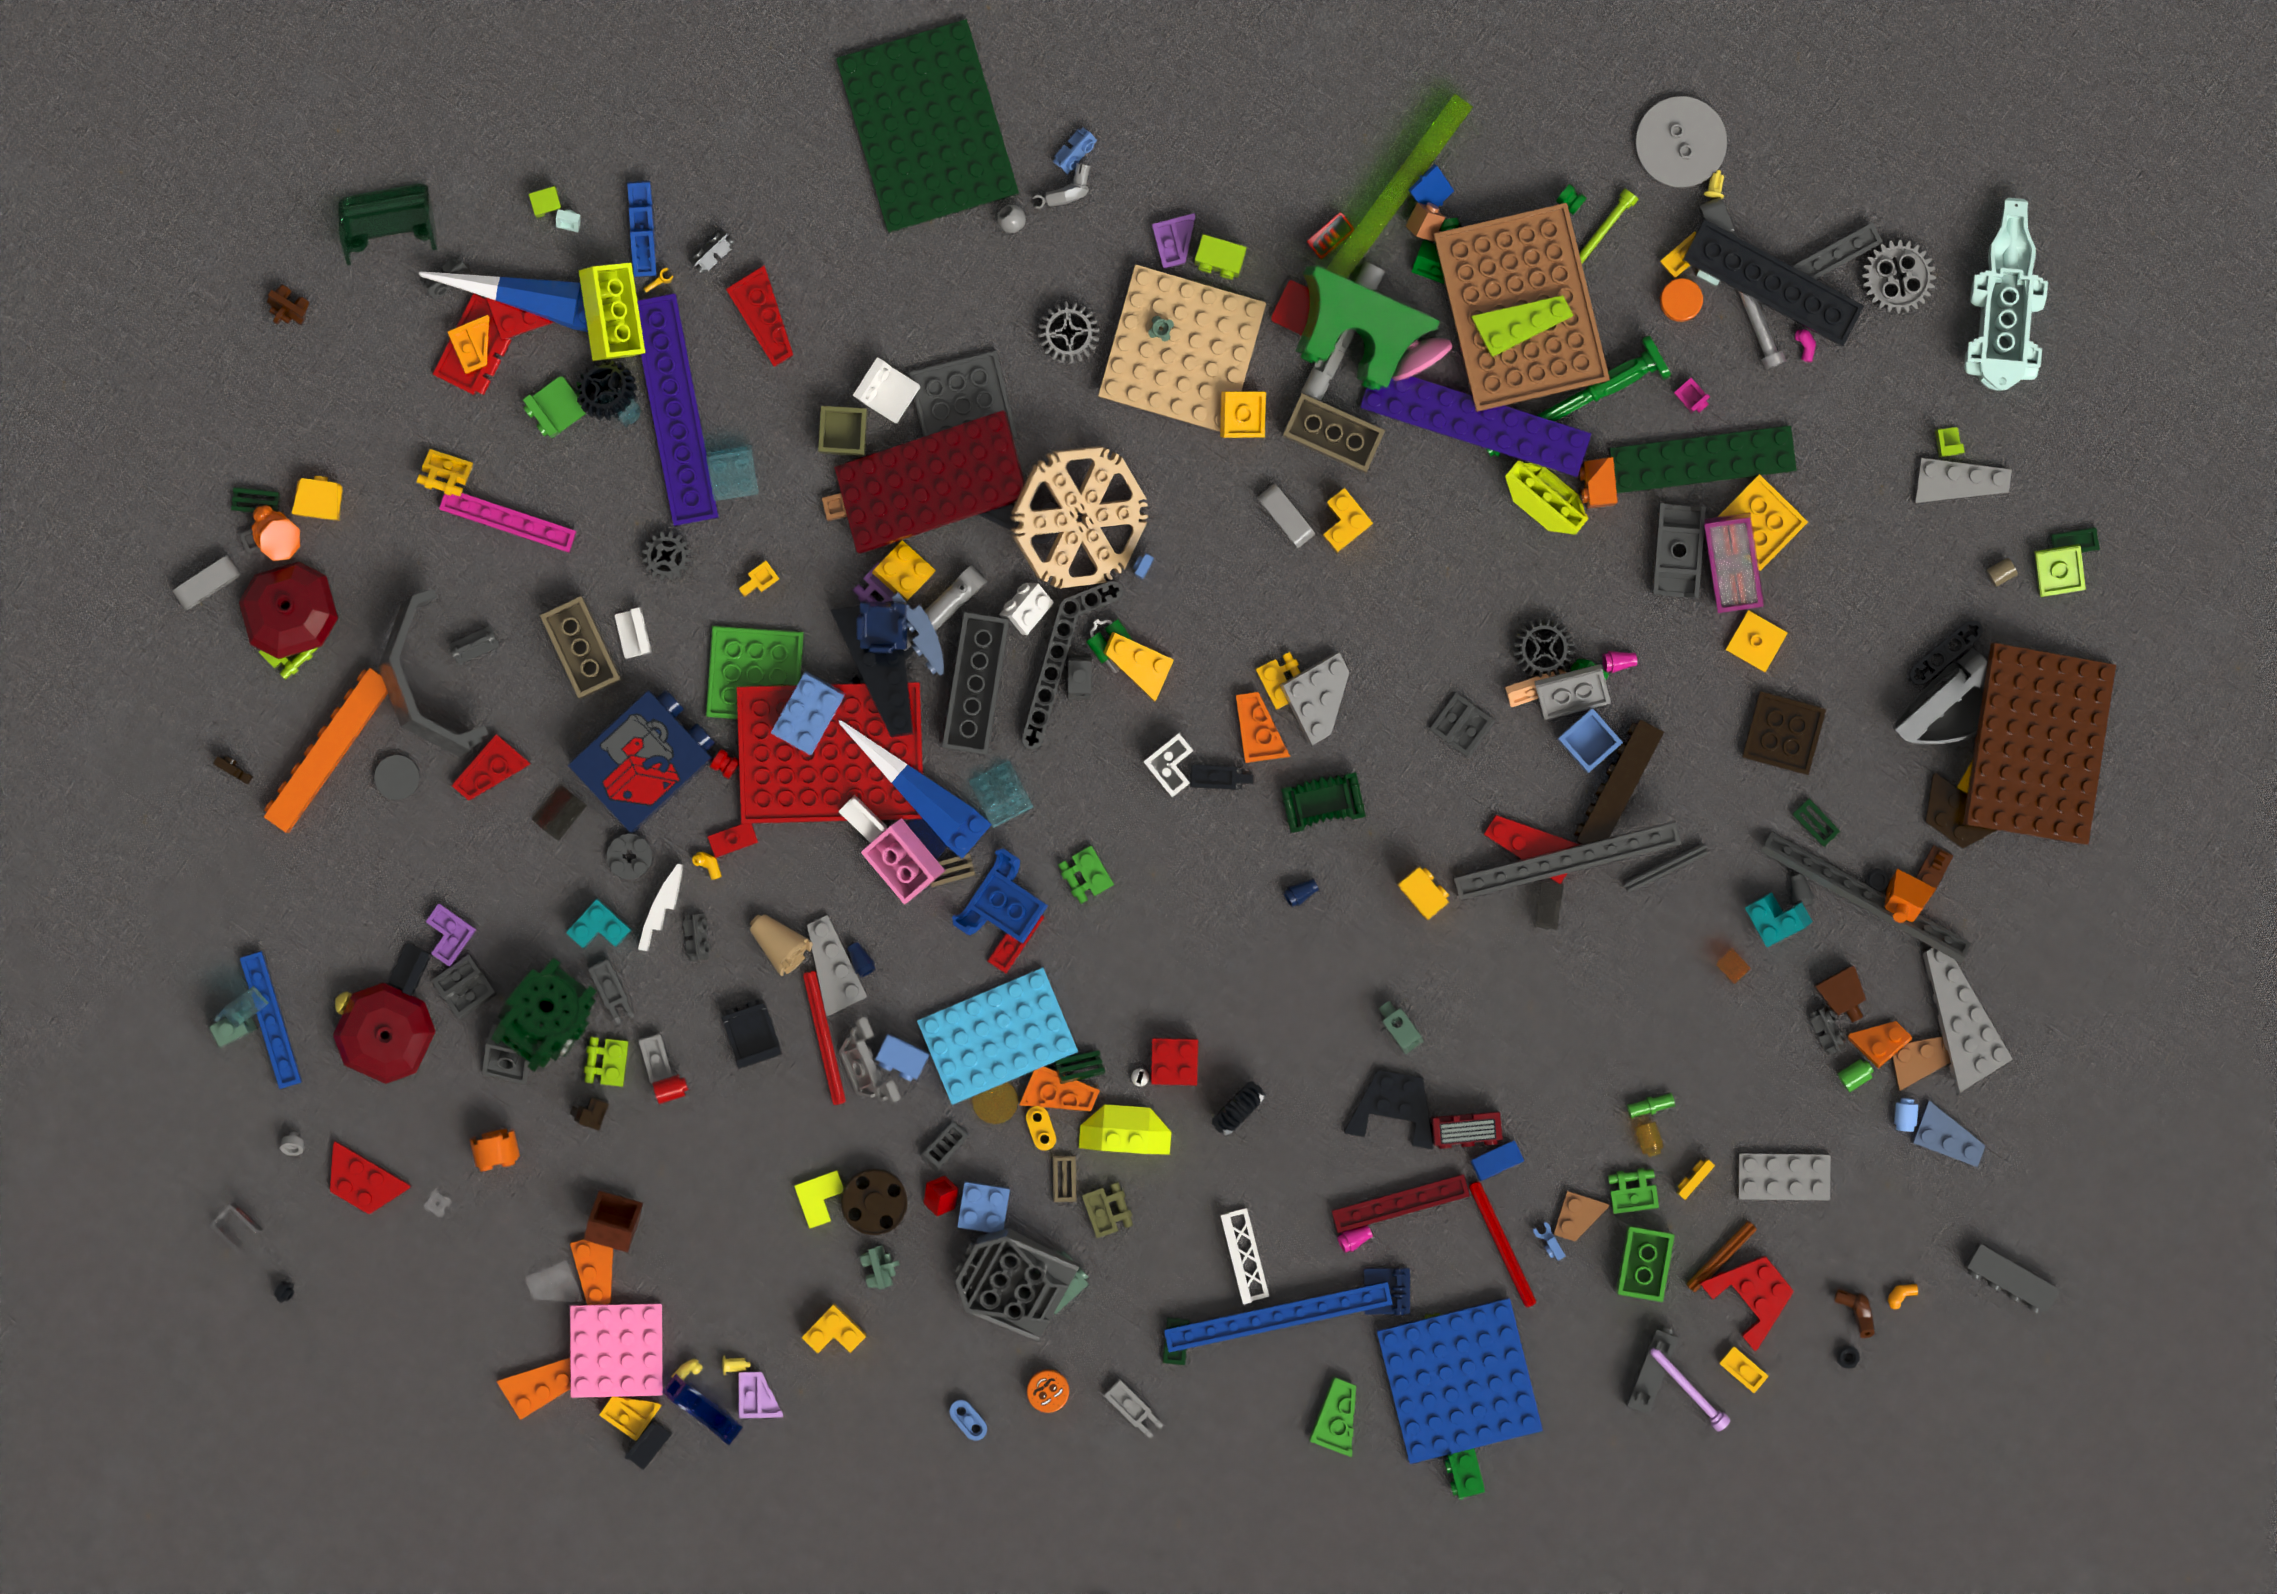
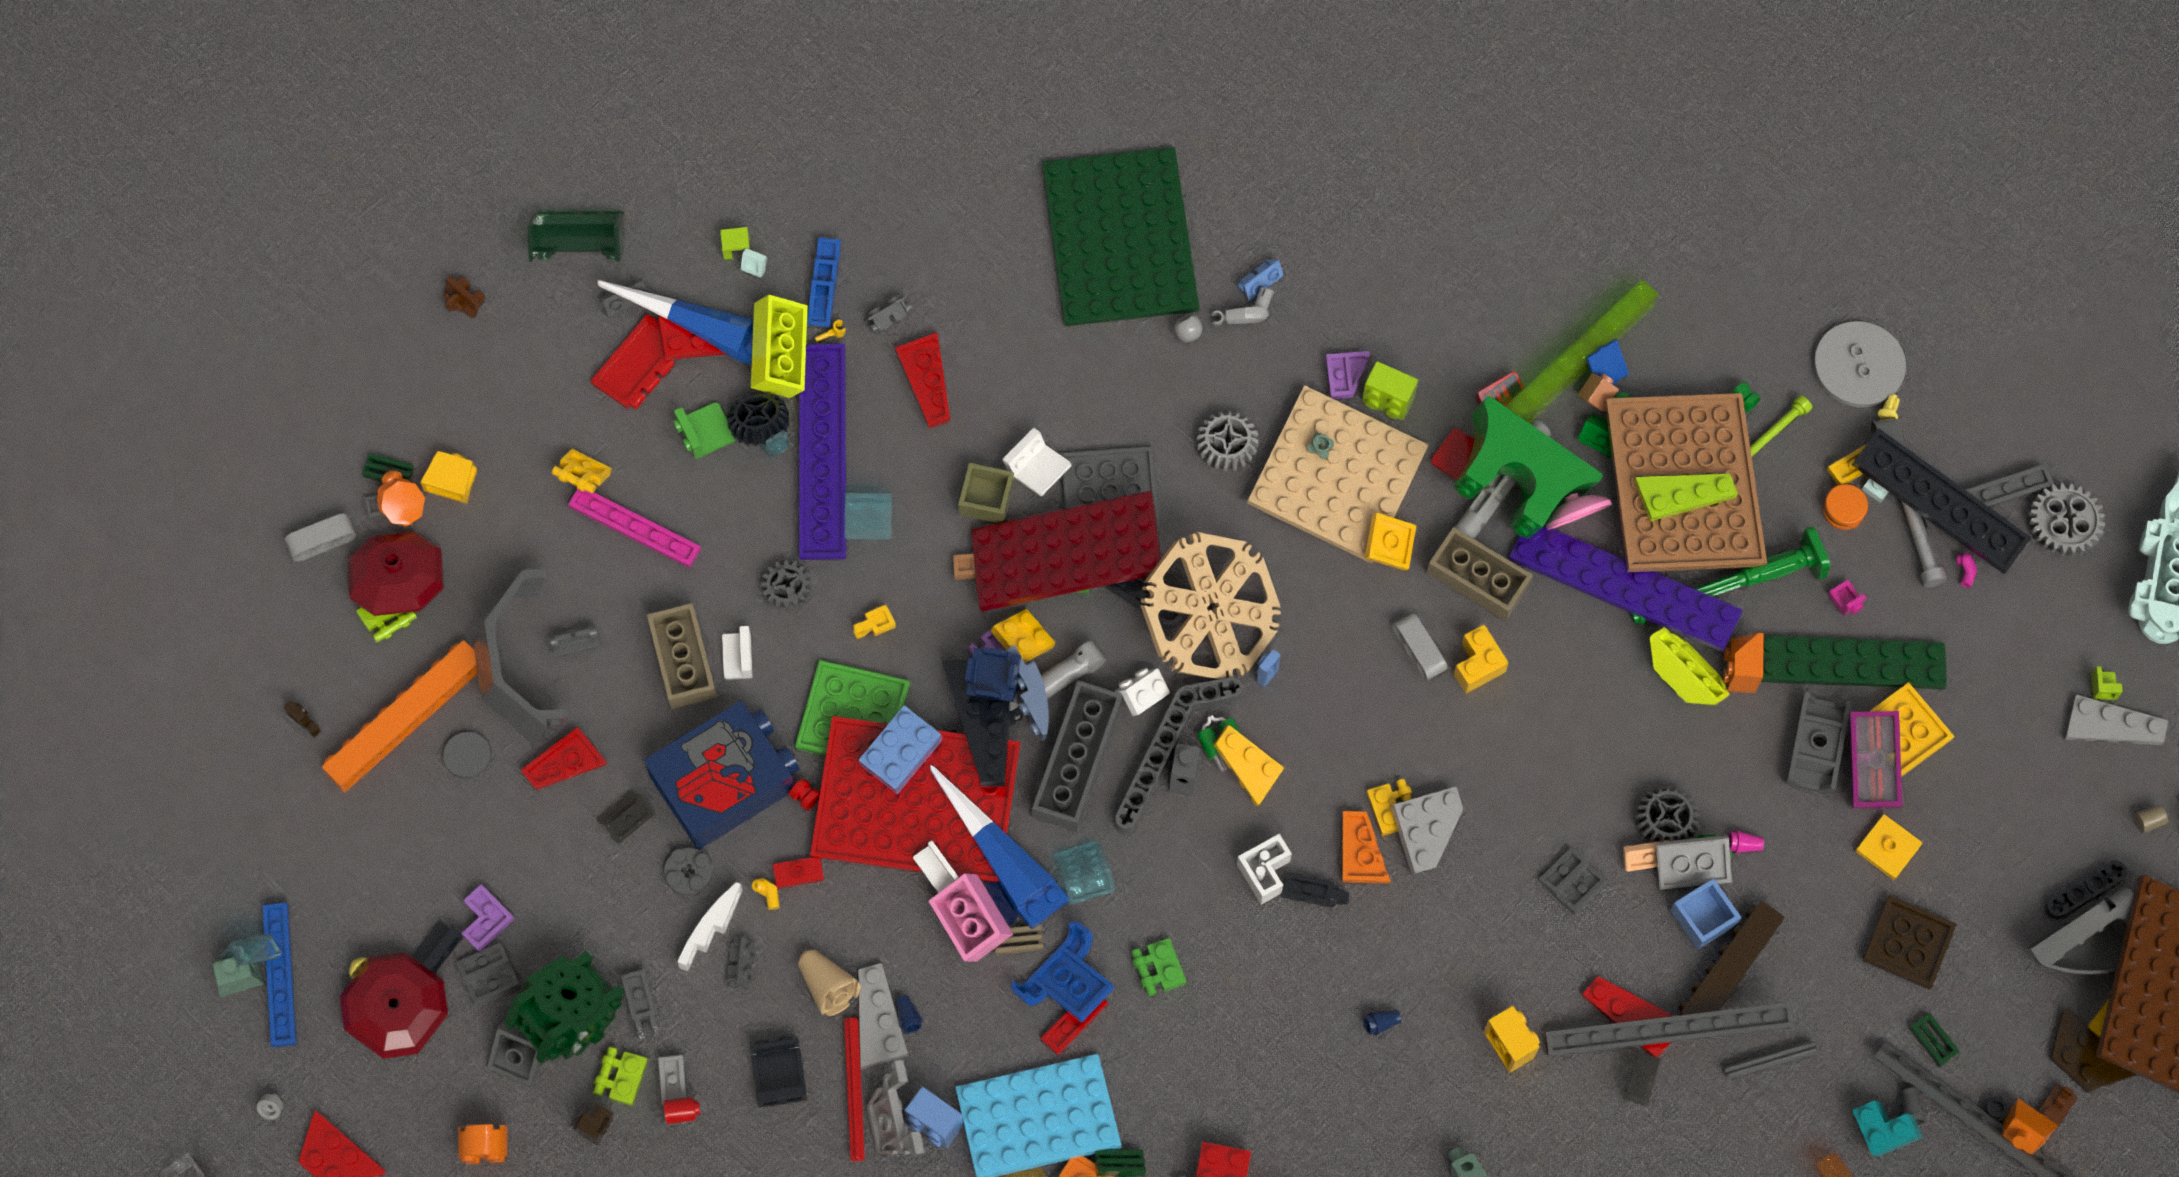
camera: 10 degrees right, 20 degrees down
light orange wing [447,315,489,375] -> none
teal brick [566,899,633,948] -> none
dark green piece [1281,772,1366,833] -> none

